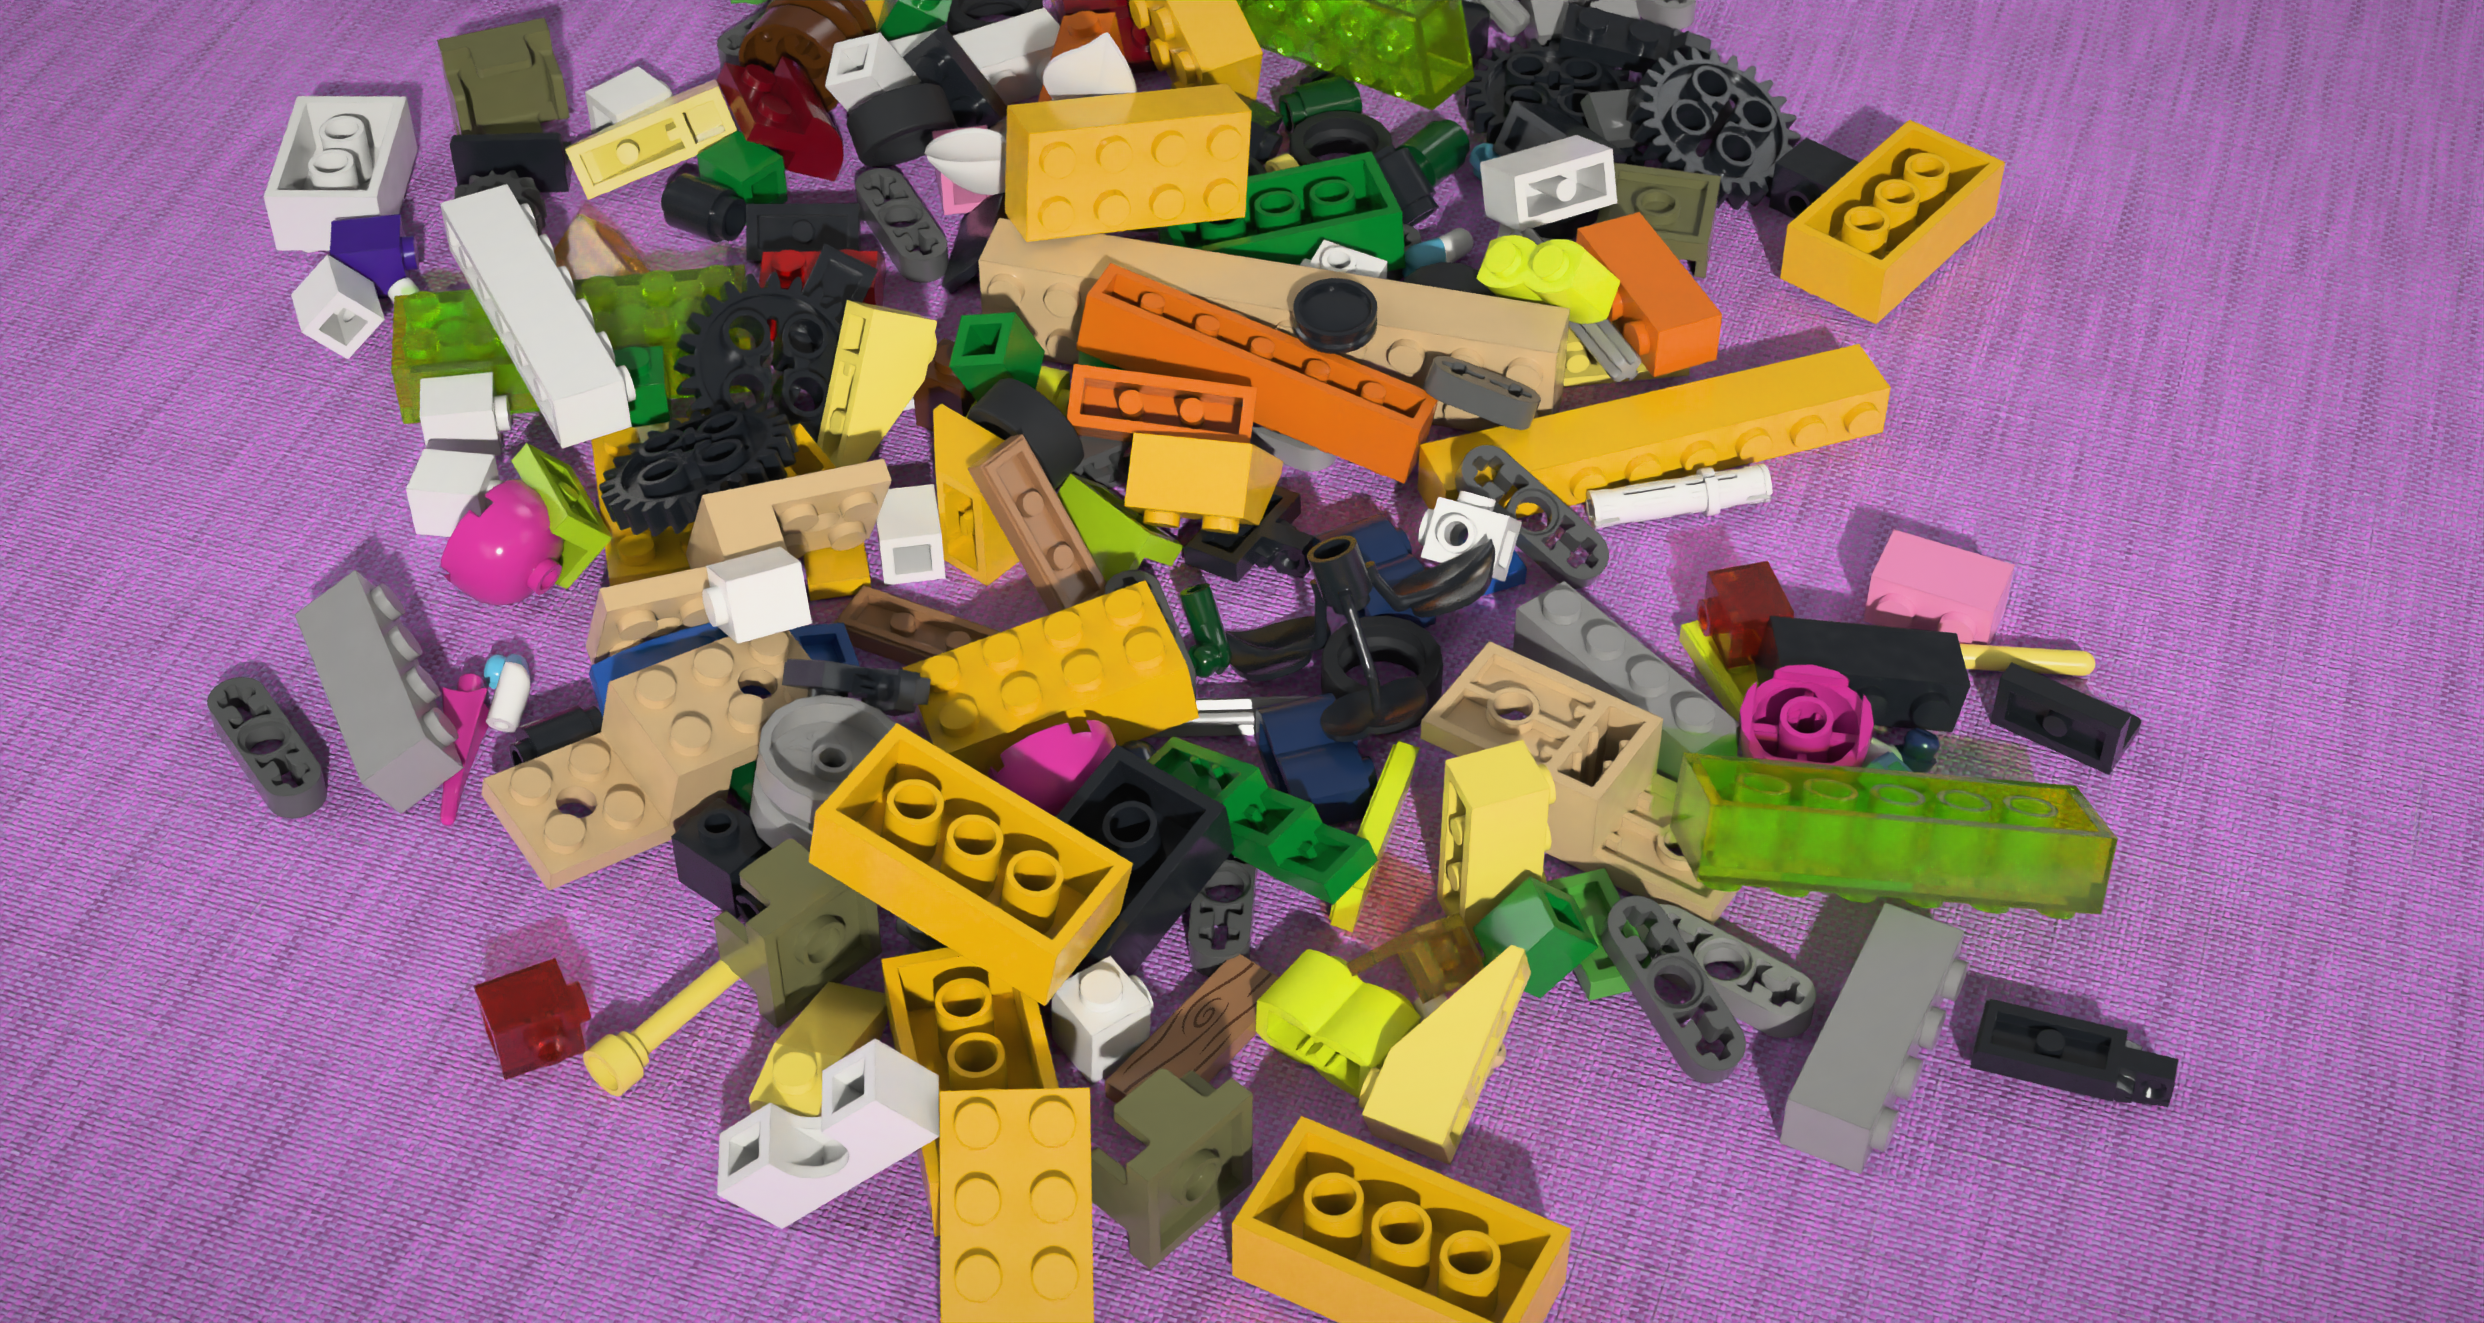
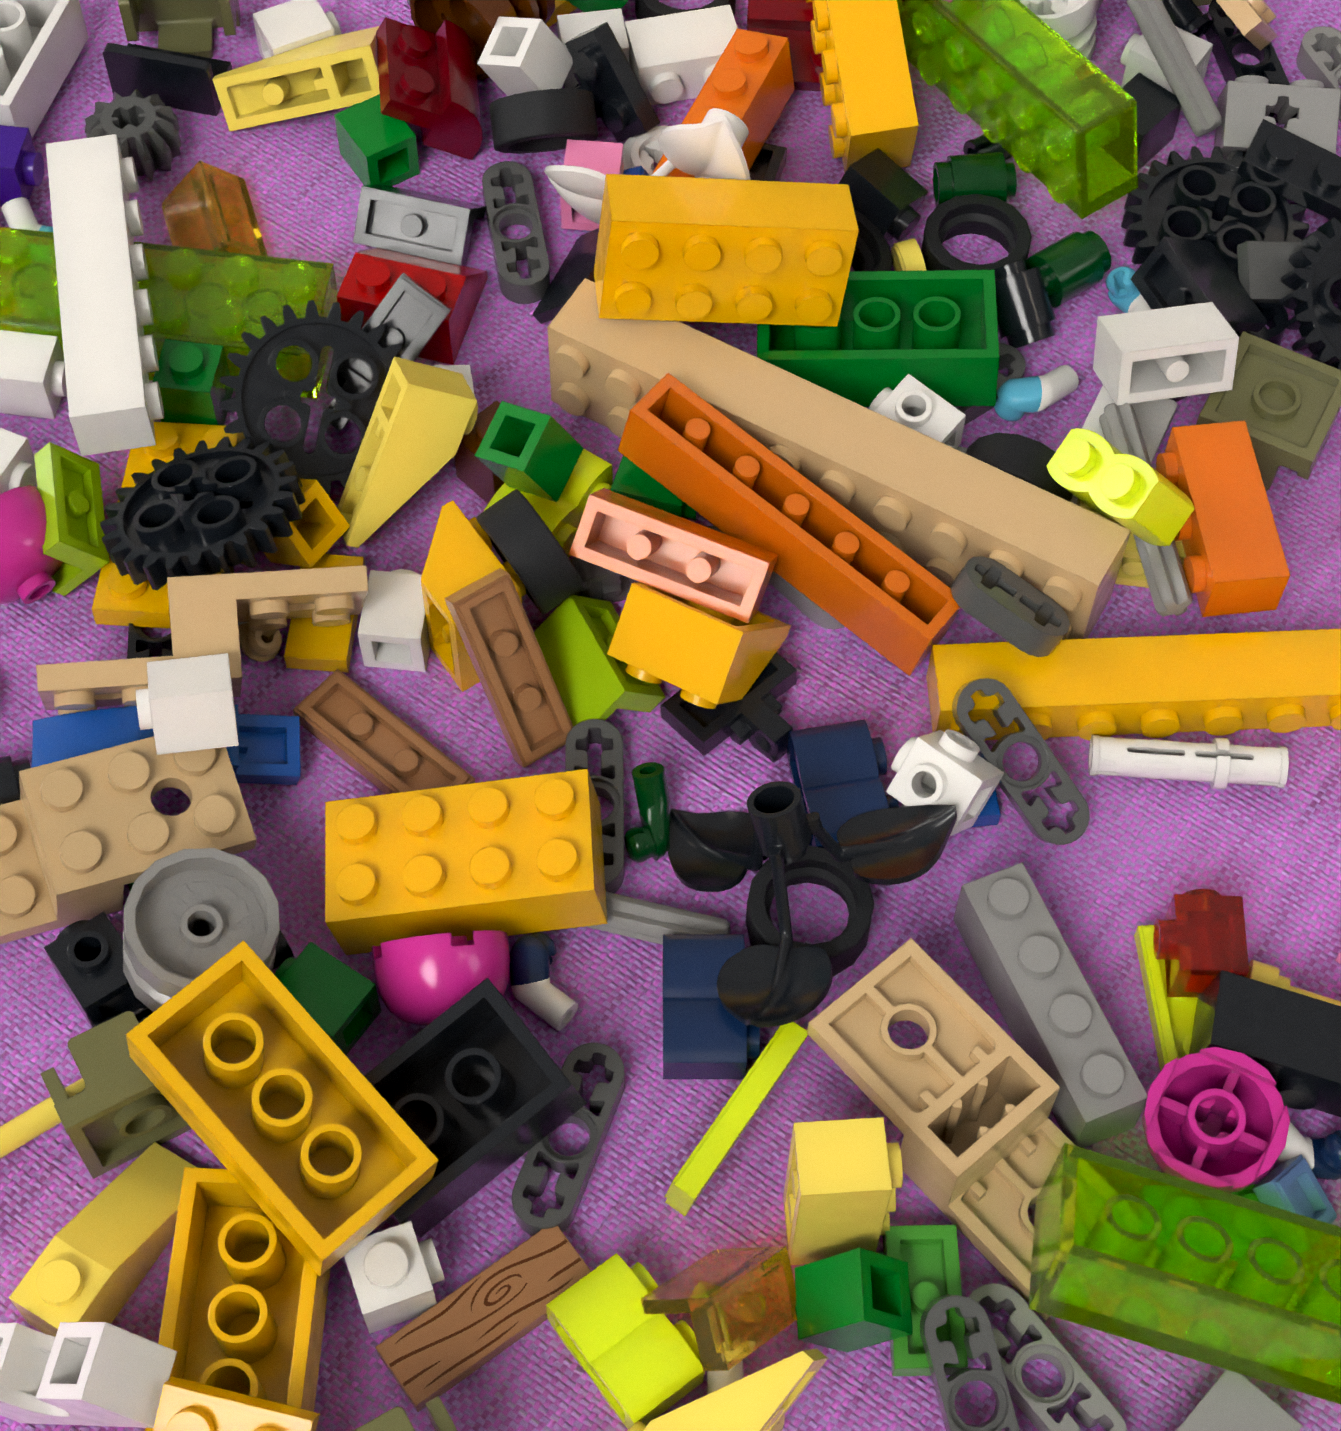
camera: 15 degrees right, 15 degrees up
black brick [661,173,746,243] -> none
black hinge [782,659,931,716] -> none
green slope [1147,736,1378,905] -> none
black piece [1293,278,1378,354] -> none

